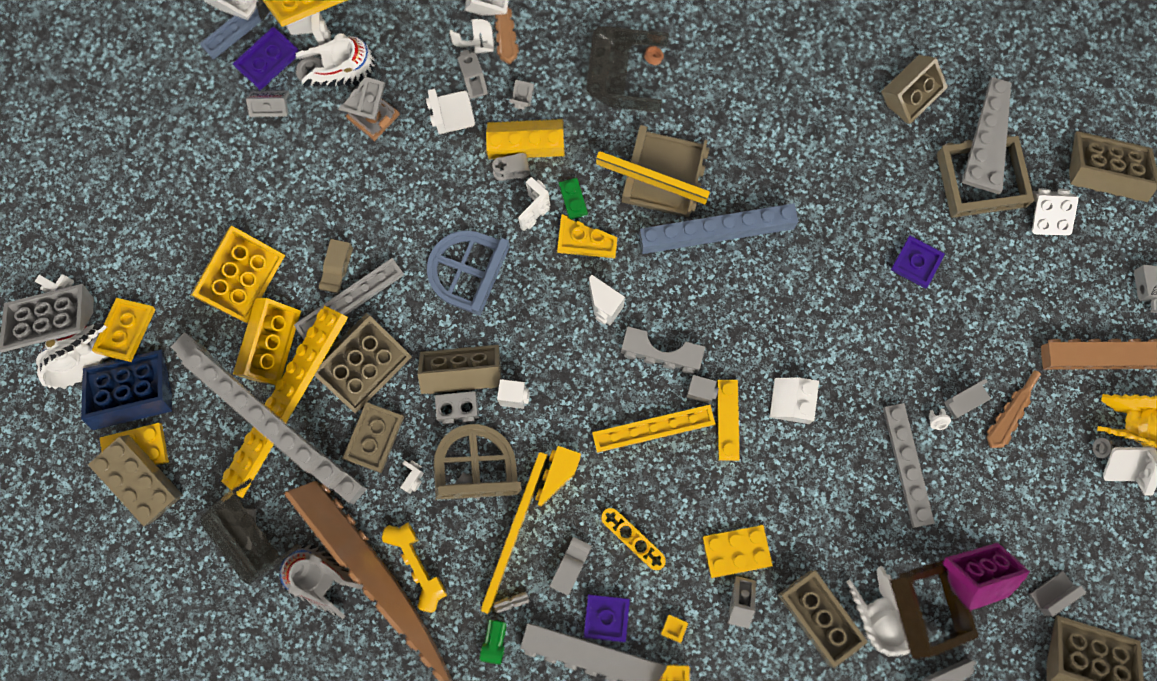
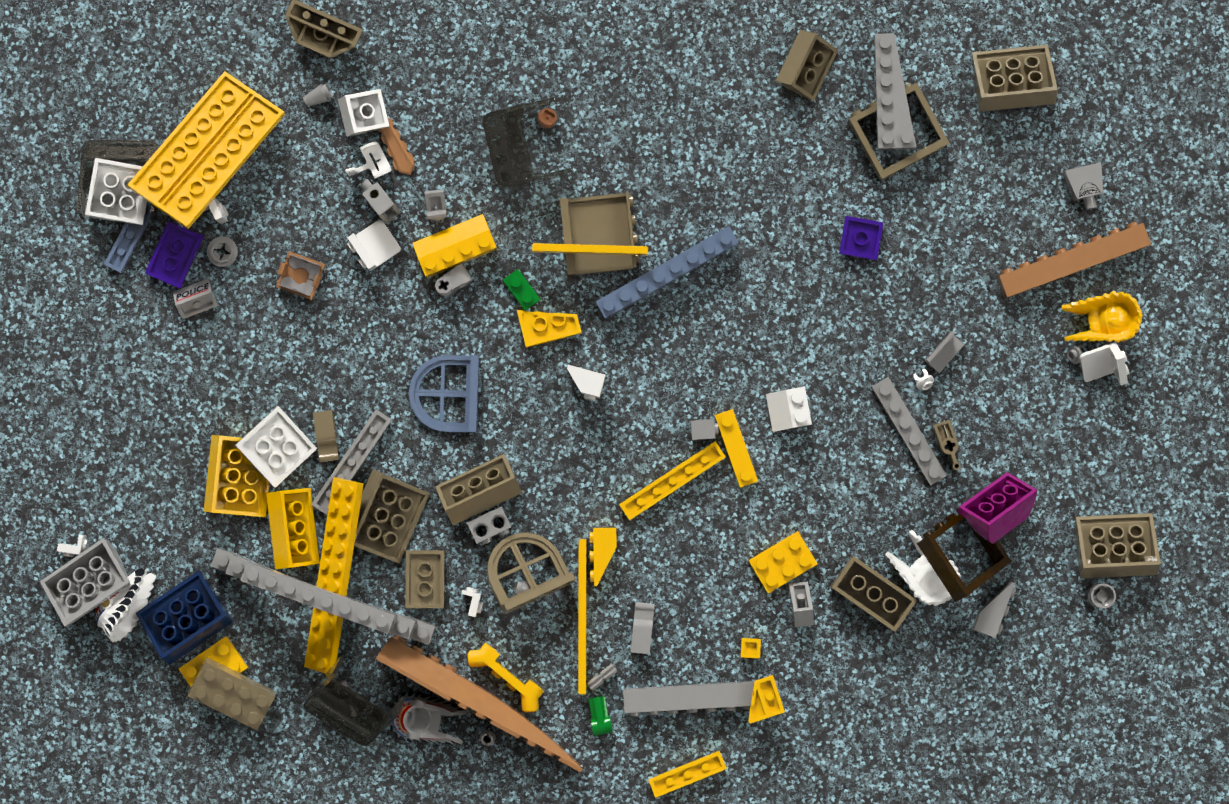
camera: 20 degrees left, 10 degrees up
yellow plate [92,298,156,362] -> none
white piece [296,33,376,88] -> none
light grey wing [338,77,385,121] -> none
white brick [497,379,530,409] -> none
white bracket [518,177,550,231] -> none
dark purple plate [584,594,630,642] -> none
yellow beam [601,508,666,570] -> none
light grey arch [621,326,705,375] -> none
medium nougat sword [986,370,1041,448] -> none
light grey panel [1029,571,1086,617] -> none
white bracket [1032,188,1079,235] -> none
none -> white plate [235,406,317,488]
none -> light grey pin [480,730,496,746]
none -> dark tan piece [932,420,961,471]

